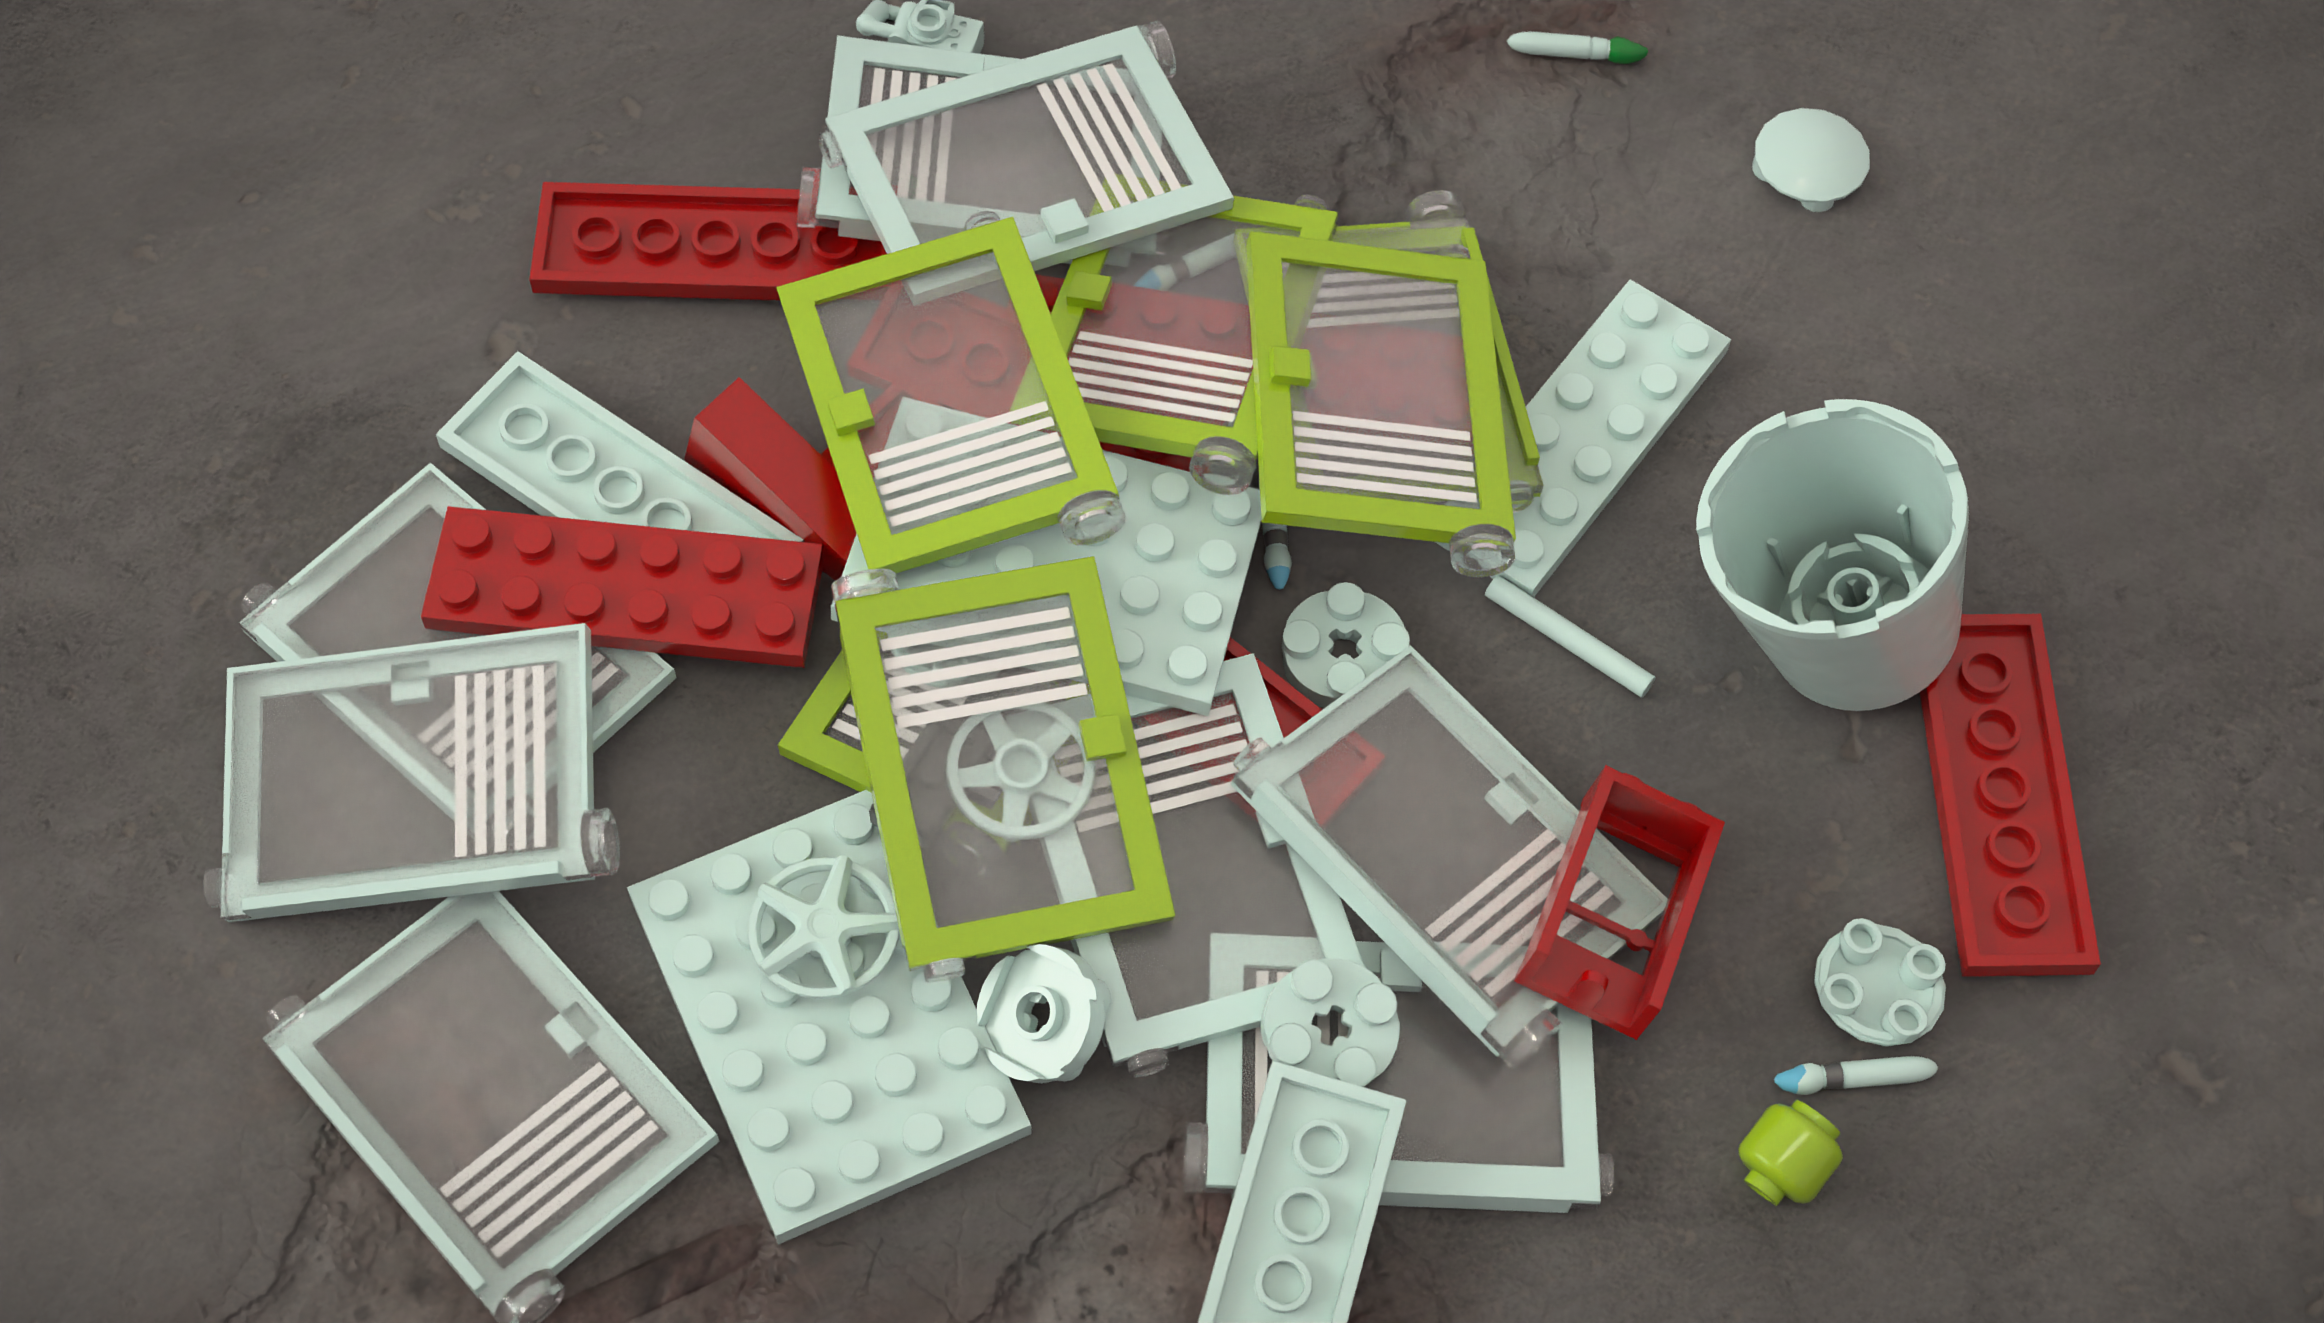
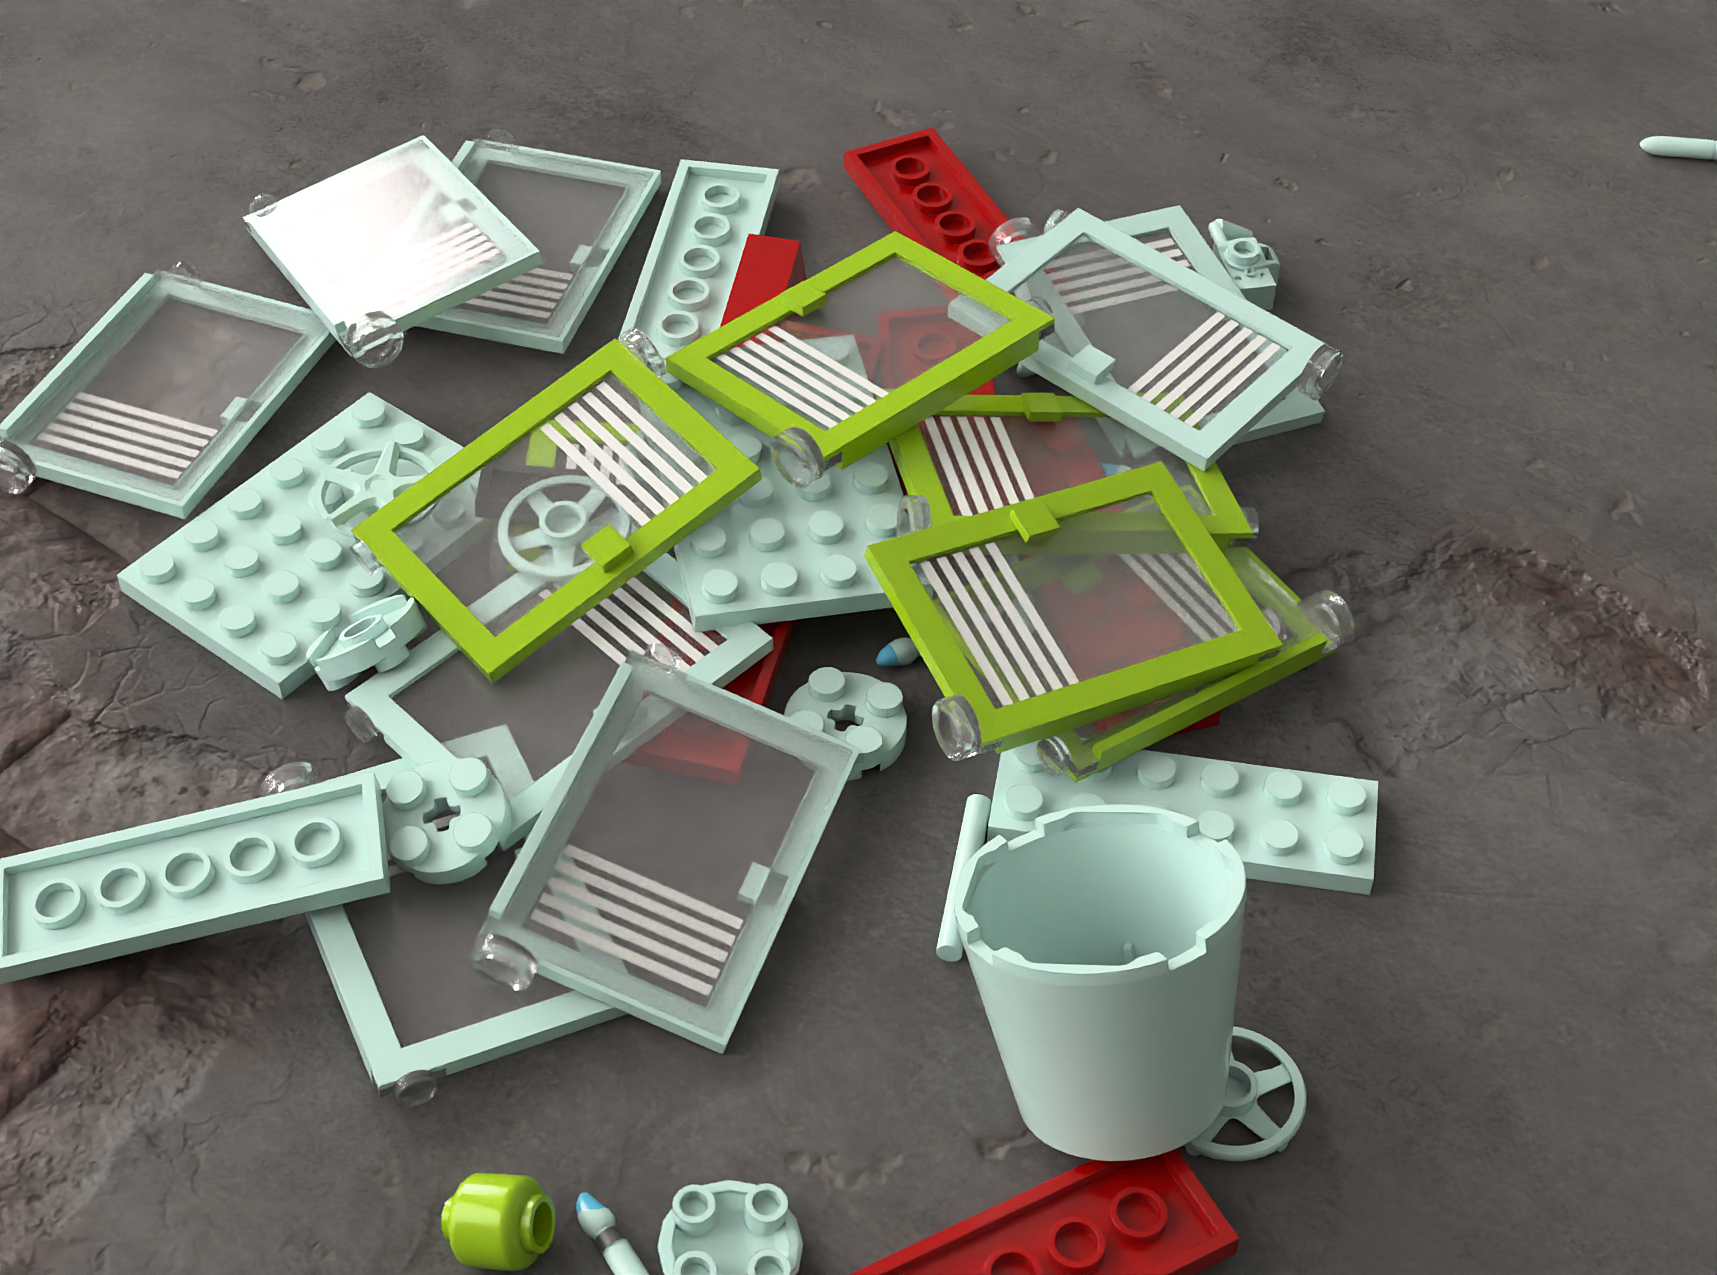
camera: 65 degrees right, 15 degrees down
red plate [421,506,825,668] -> none
light aqua piece [1507,31,1648,64] -> none
red door [1514,765,1725,1040] -> none
light aqua dish [1752,108,1870,212] -> none

